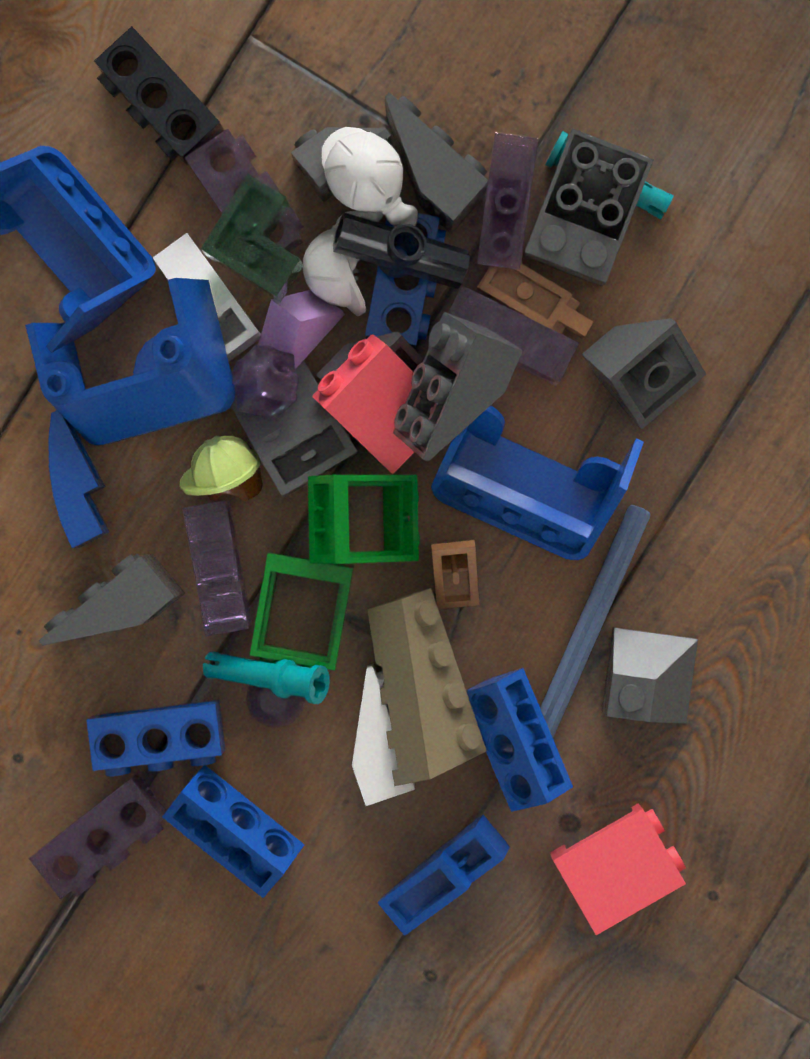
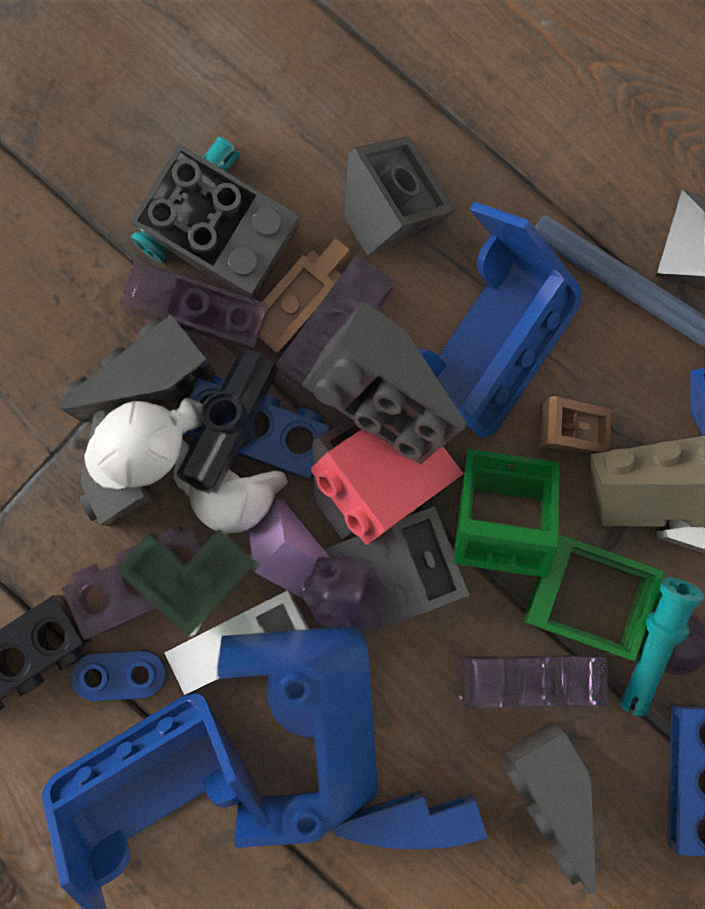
camera: 80 degrees left, 5 degrees down
yellowish green piece [179,436,263,501] -> none
none -> blue plate [71,650,167,701]

